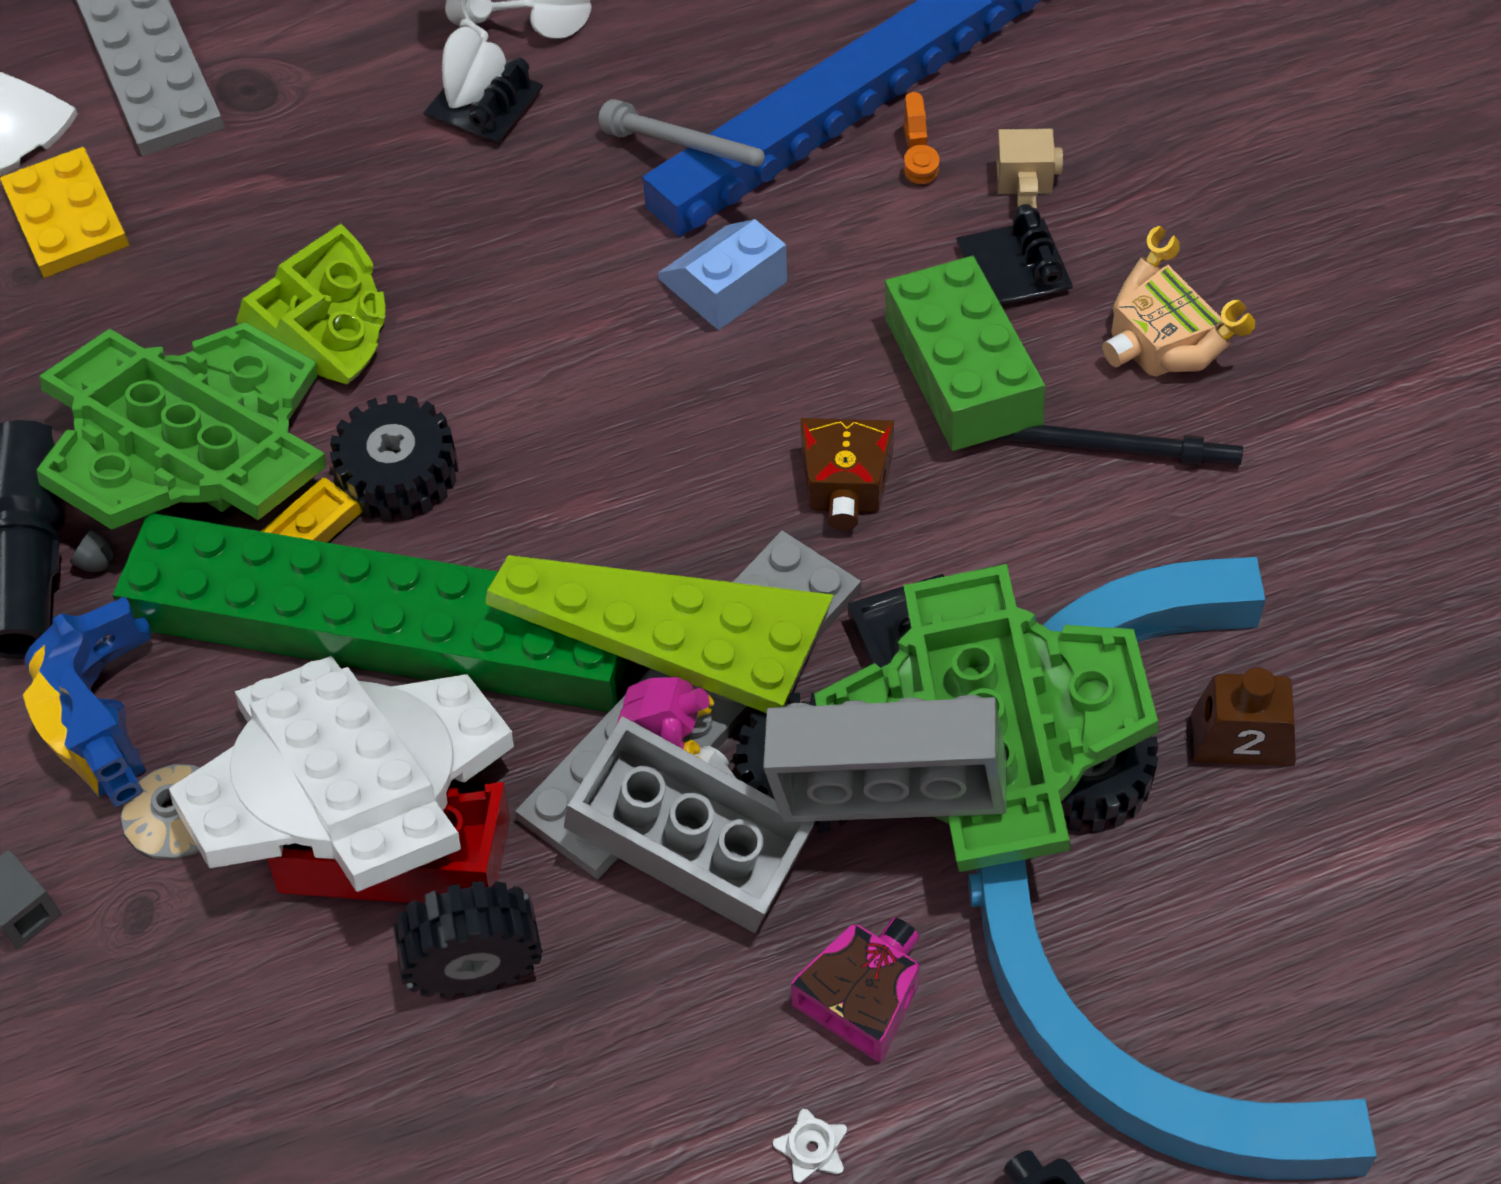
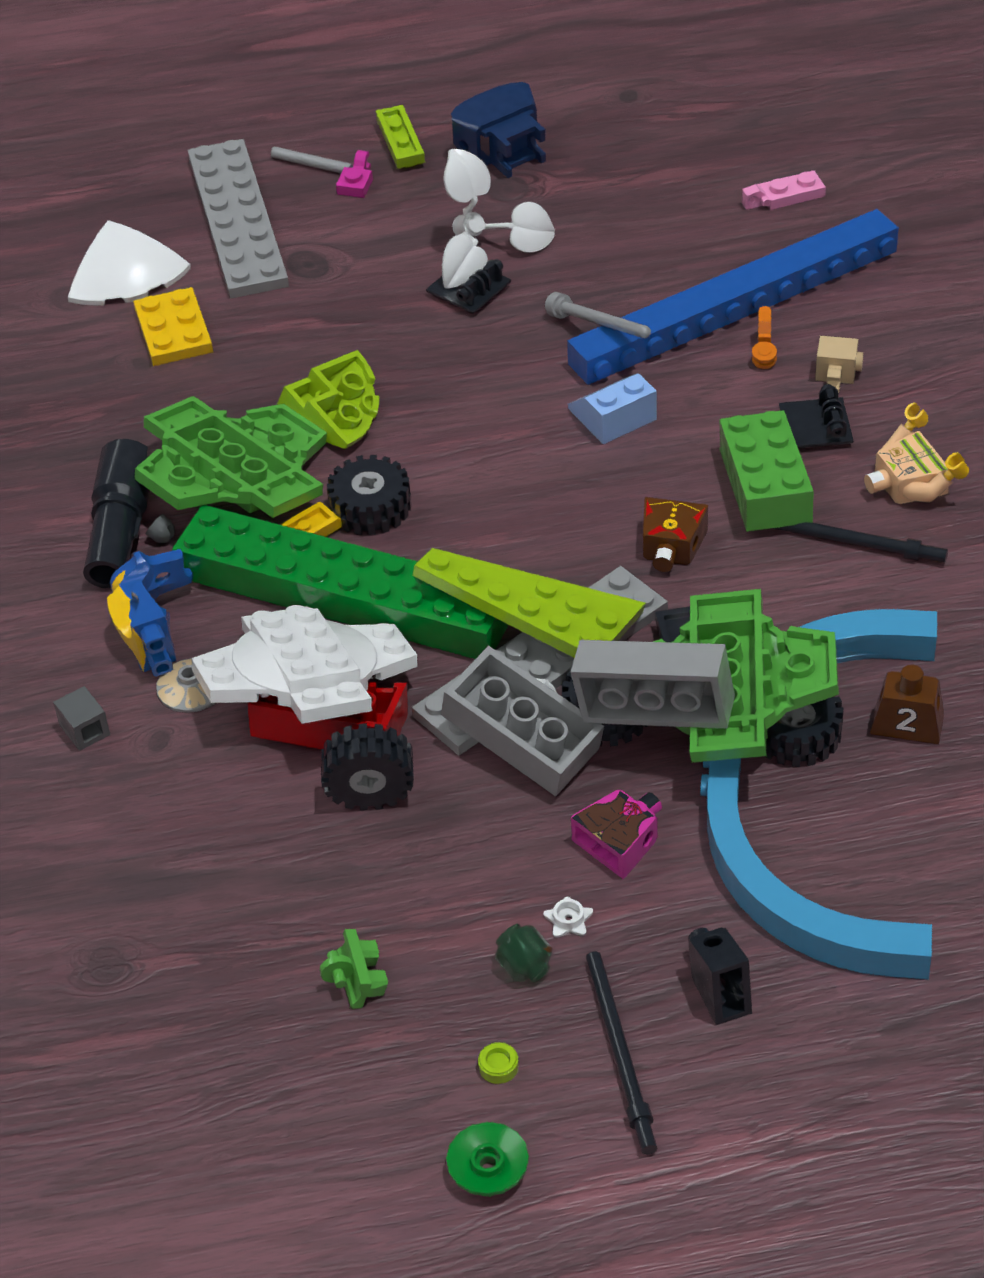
camera: 10 degrees right, 10 degrees down
dark pink piece [616,677,714,758] -> none

